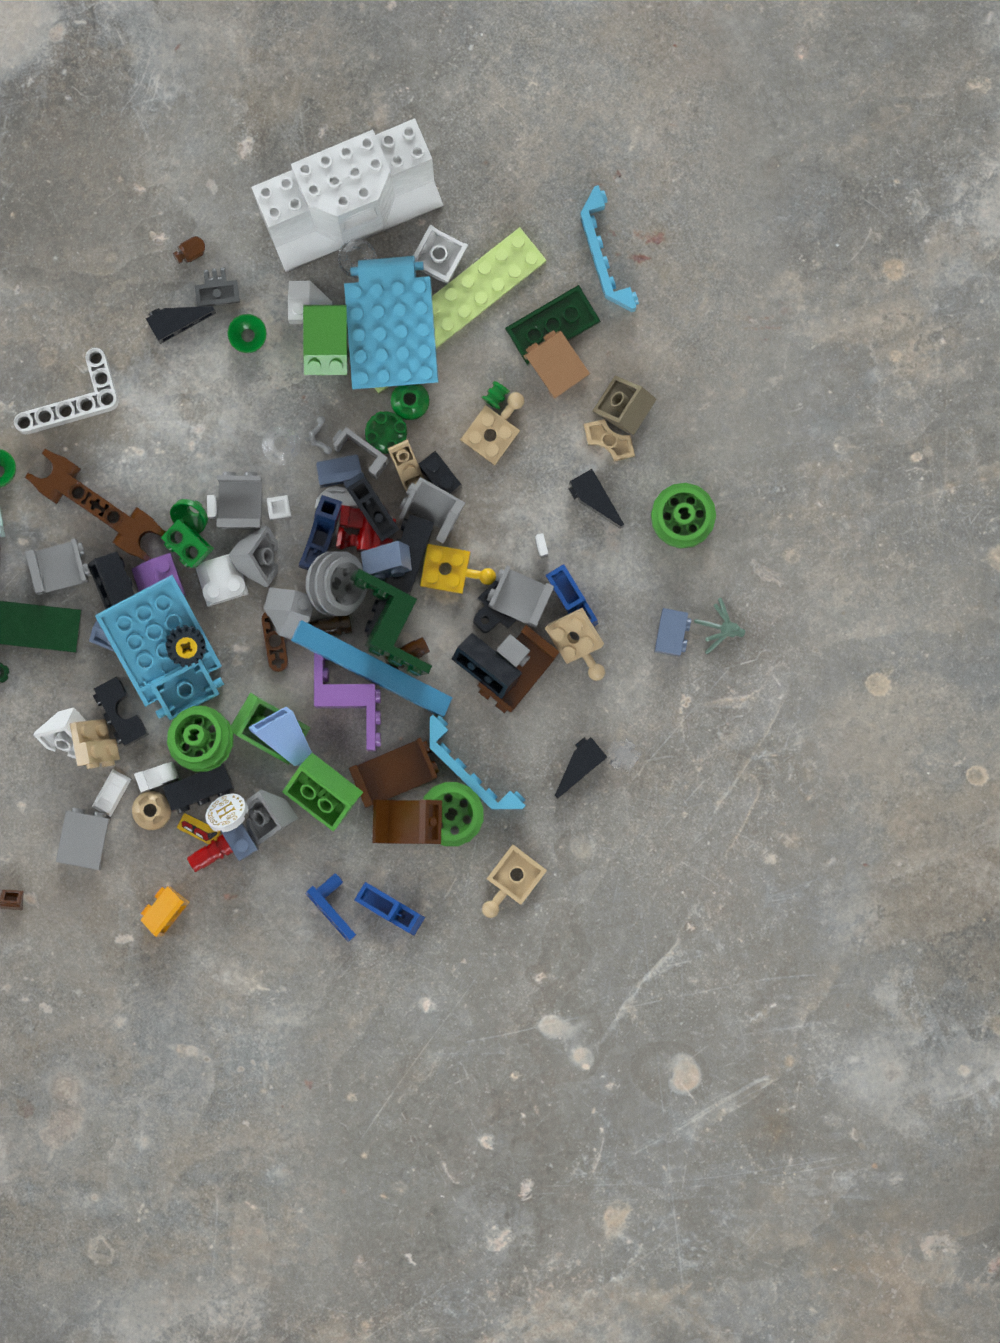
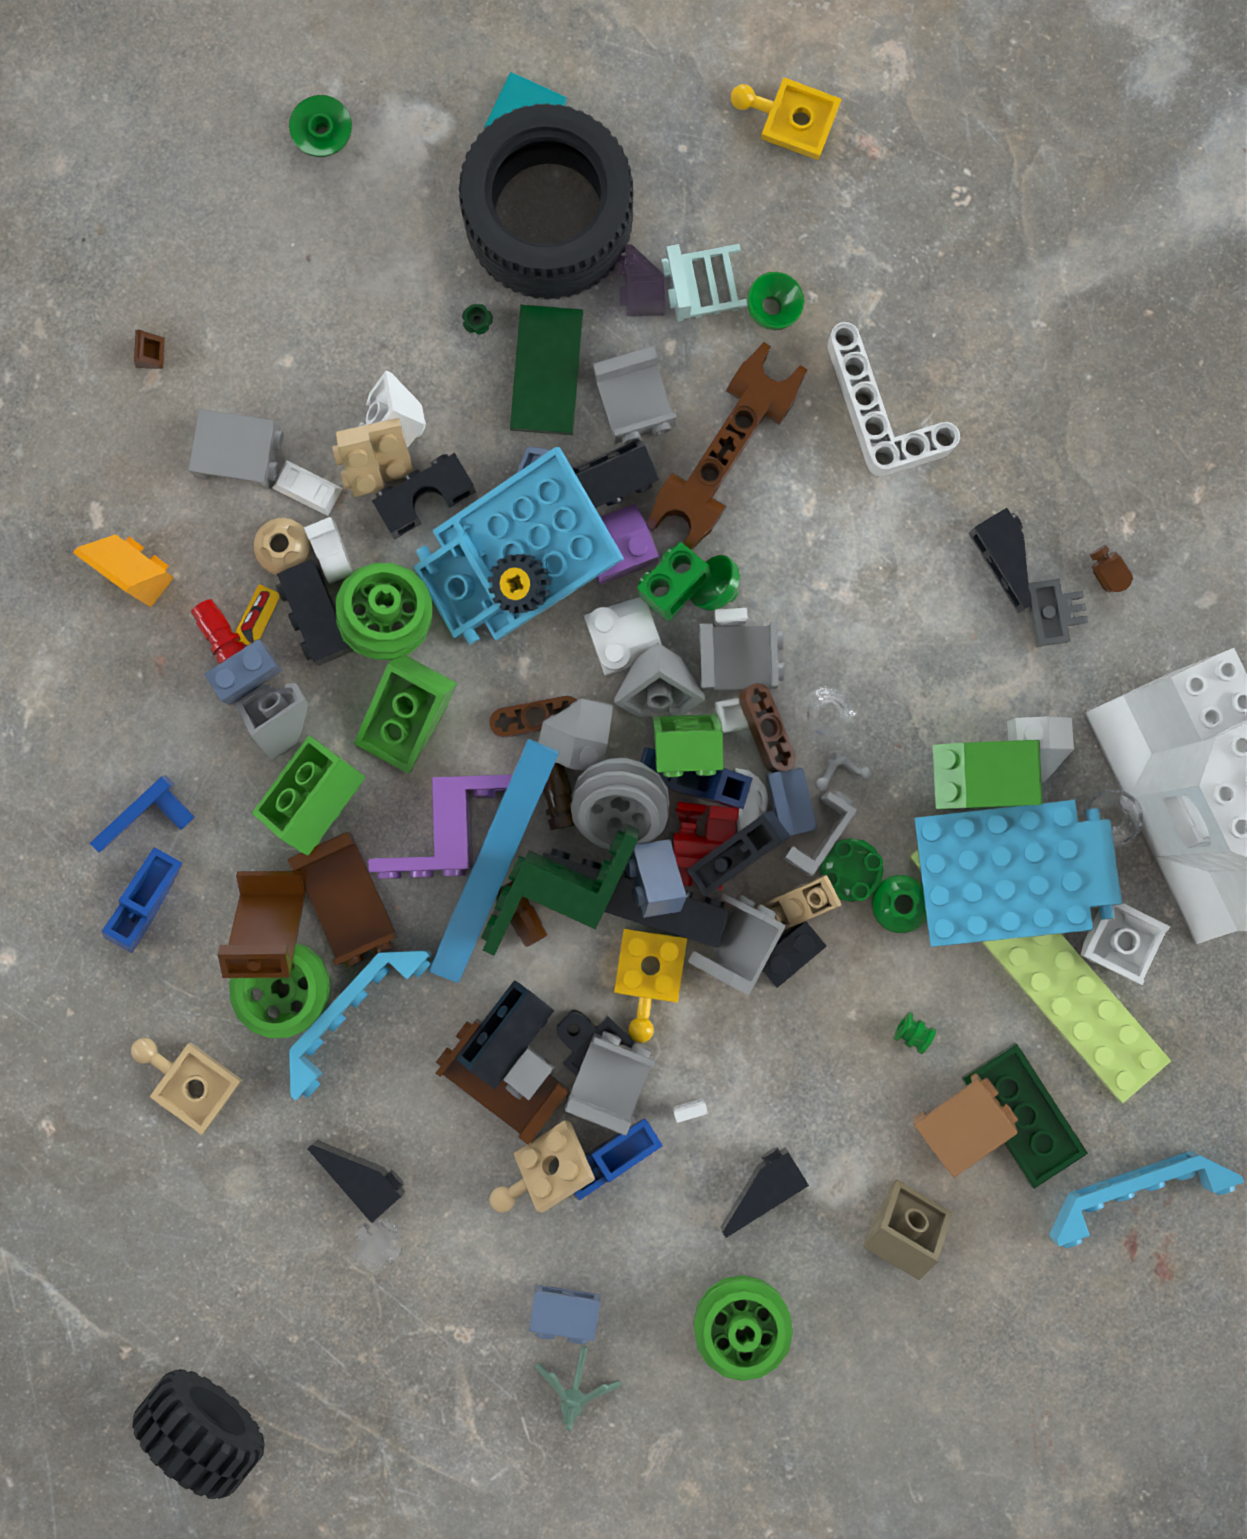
camera: 85 degrees right, 0 degrees up
white tile [205,793,248,832] -> none
green piece [227,314,267,353] -> none
light blue slope [248,707,312,766] -> none
tan plate [460,392,524,465] -> none
tan tile [583,419,635,462] -> none
none -> black tyre [132,1369,265,1499]
none -> bright green slope [653,714,724,777]
none -> reddish brown beam [739,683,796,773]

